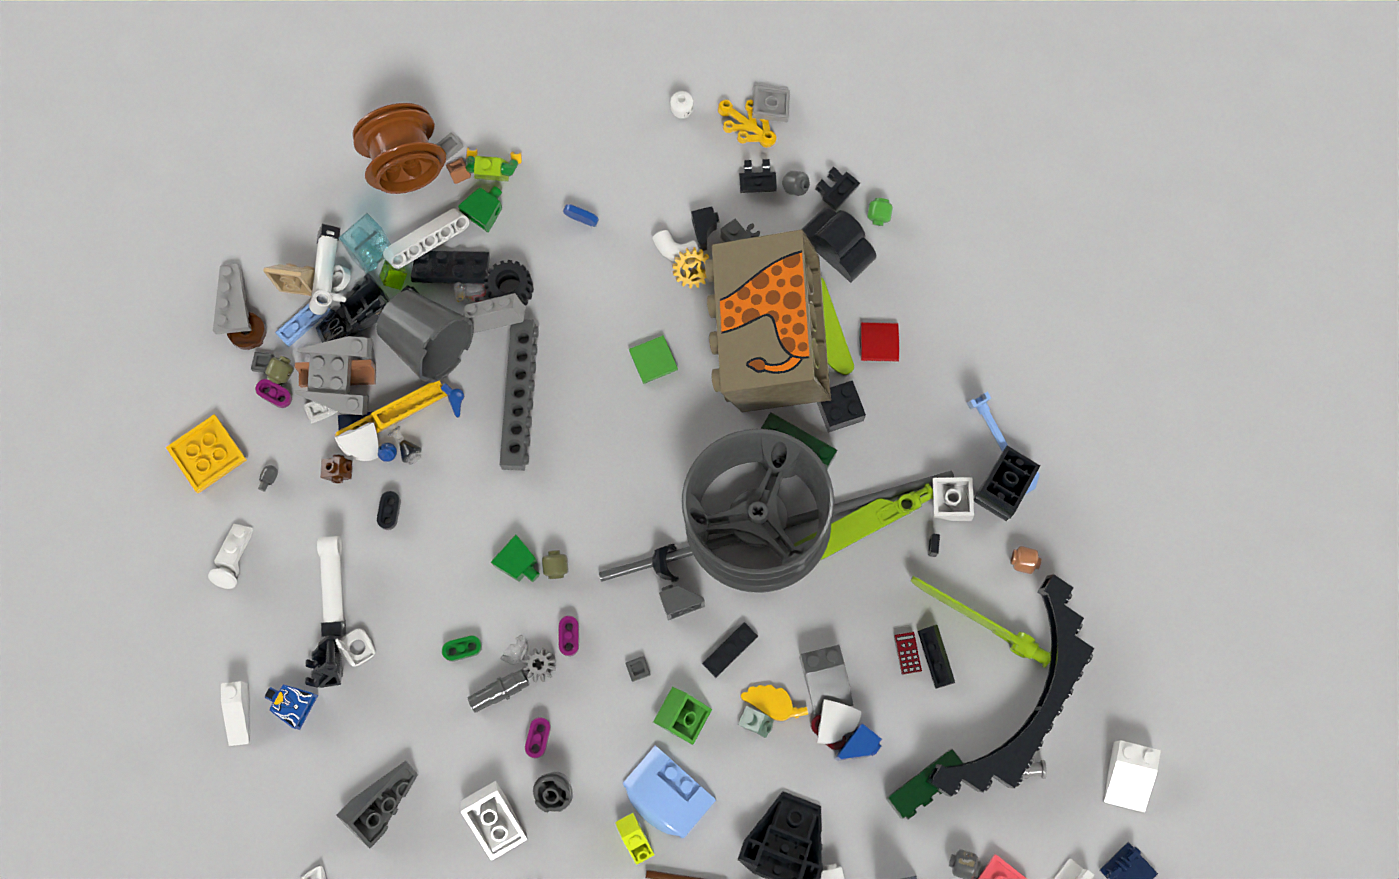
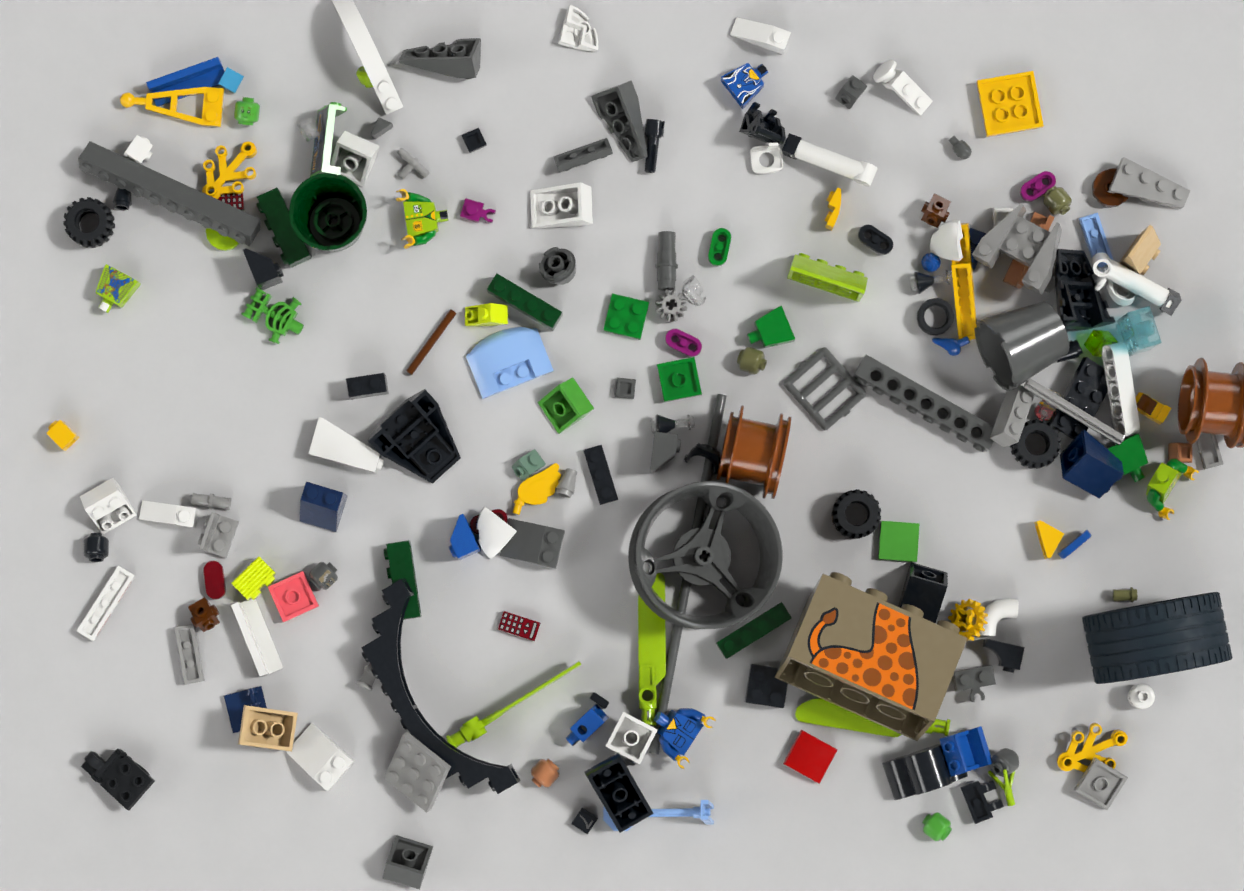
camera: 115 degrees right, 10 degrees up
dark grey tile [251,352,275,373] -> none
magenta plate [525,717,551,758] -> none
black plate [739,159,777,193] -> none
black plate [918,625,956,689] -> none
none -> tan slope [238,705,298,751]
none -> dark grey slope [383,835,433,890]
none -> light grey plate [384,732,451,813]
none -> dark green brick [487,273,563,331]
none -> dark grey plate [553,138,613,172]
none -> light grey cone [556,468,577,498]
none -> blue torso [566,704,609,746]
none -> black tile [571,807,598,834]
none -> green plate [603,293,649,340]
none -> black piece [645,119,665,173]
none -> piece [651,414,695,434]
none -> blue torso [654,708,716,769]
none -> green plate [657,357,702,402]
none -> dark orange wheel [716,405,791,499]
none -> dark grey bar [783,347,866,430]
none -> lime slope [787,253,868,302]
none -> yellow slope [824,187,841,231]
none -> black tyre [831,489,881,539]
none -> dark grey bracket [835,75,867,109]
none -> black slope [898,562,948,623]
none -> black tyre [917,298,954,336]
none -> blue panel [939,726,992,777]
none -> lime plant [988,769,1015,806]
none -> light grey axle [1024,379,1124,445]
none -> yellow slope [1034,520,1064,559]
none -> dark blue slope [1060,429,1124,499]
none -> black wheel [1082,592,1233,684]
none -> olive pin [1113,587,1138,603]
none -> yellow leg [1135,392,1172,425]

